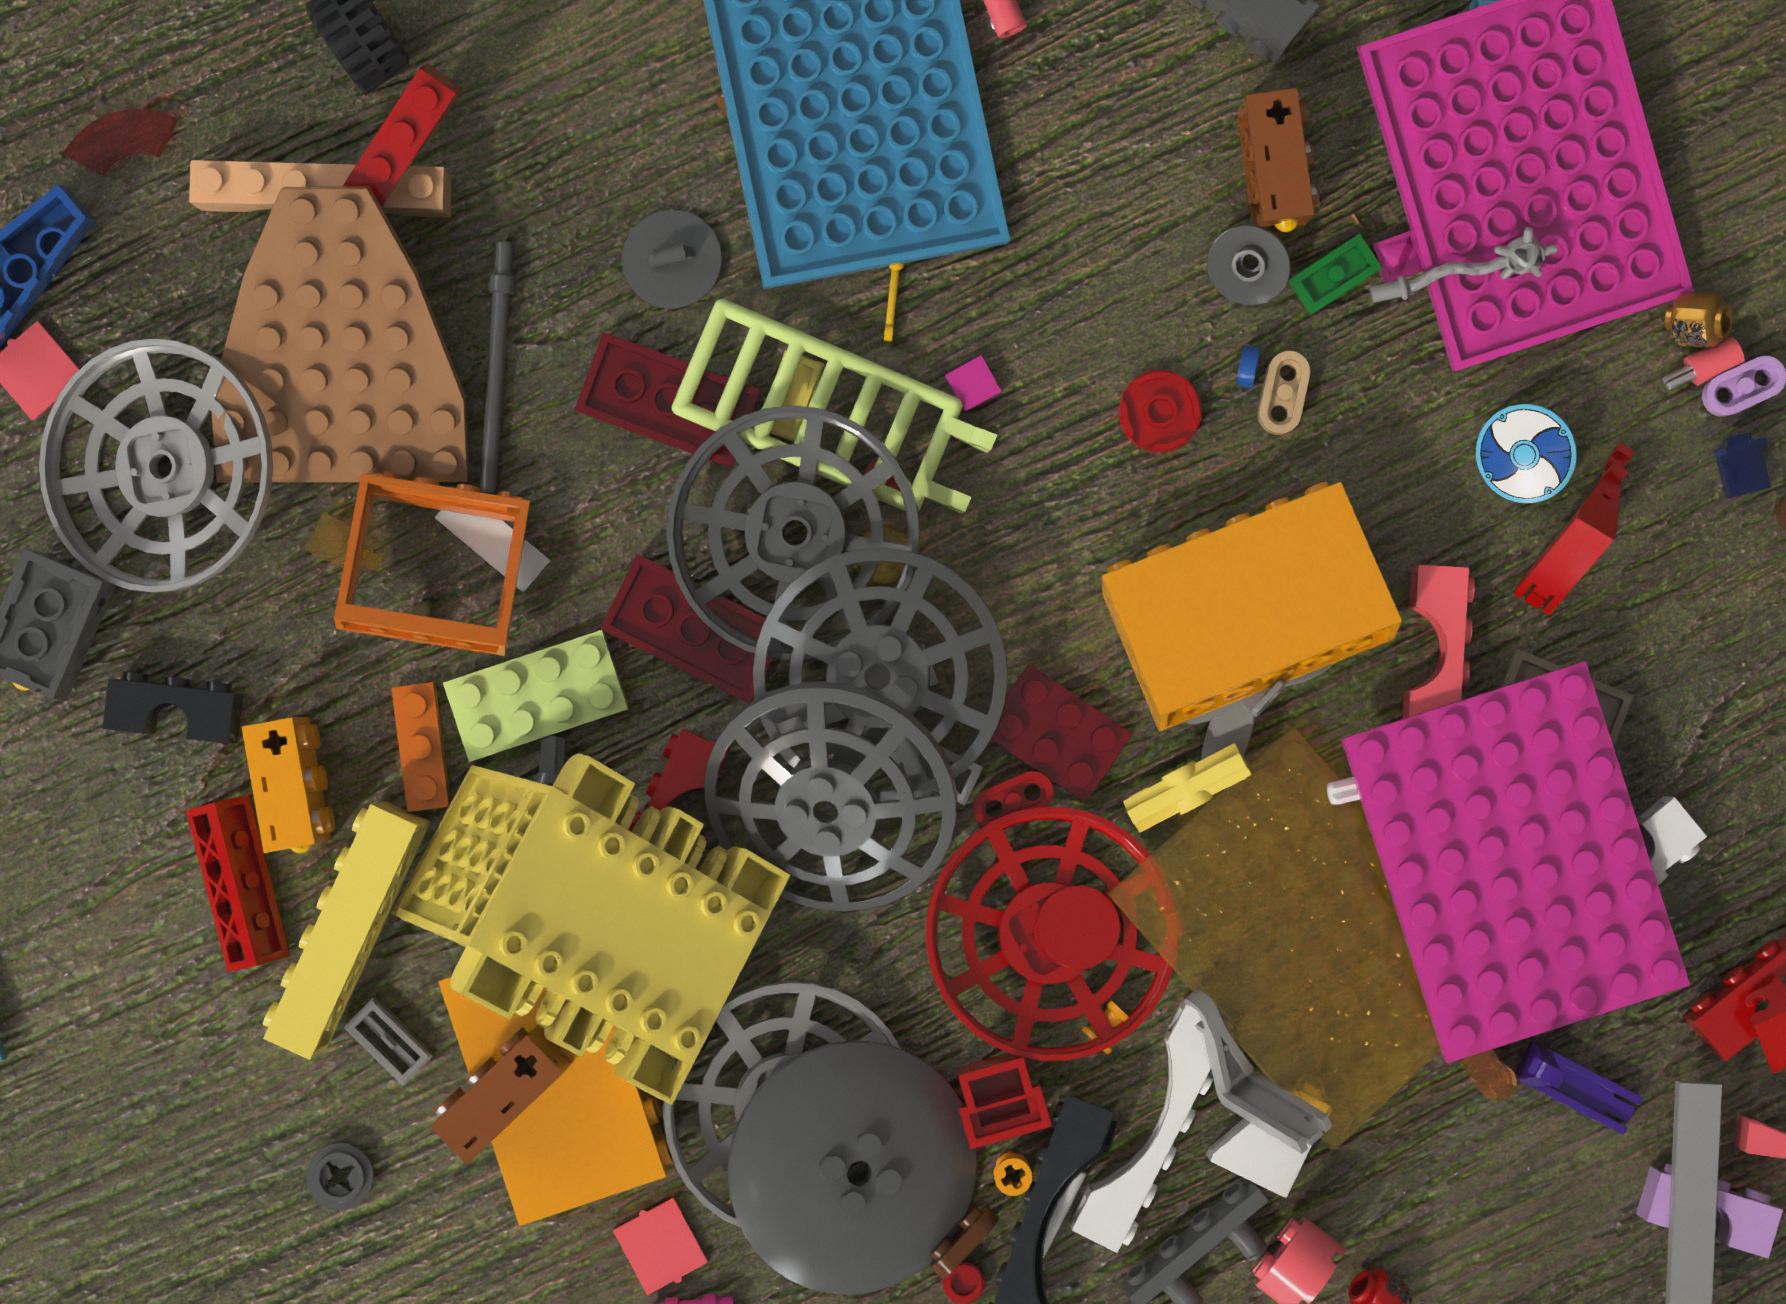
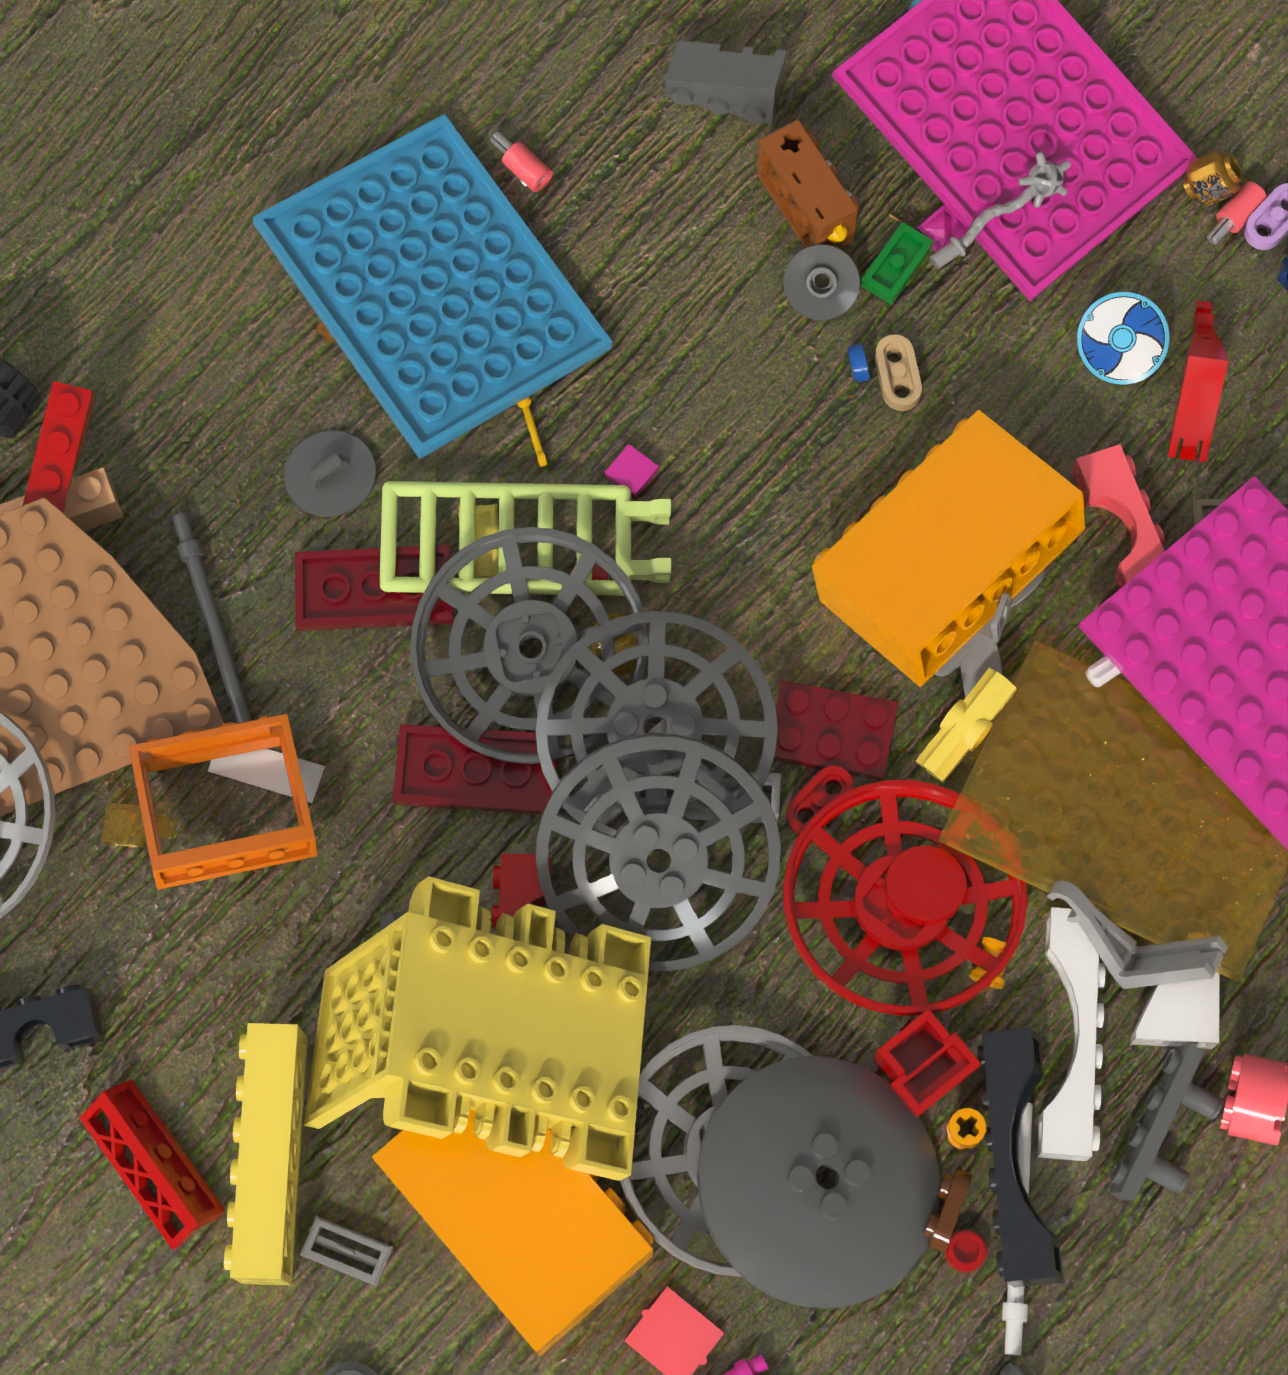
camera: 25 degrees left, 15 degrees down
light orange piece [242,717,335,853] -> none
orange plate [391,682,451,812] -> none
dark orange piece [430,1025,573,1165] -> none
yellowish green plate [443,630,629,762] -> none
red tile [1118,370,1202,453] -> none

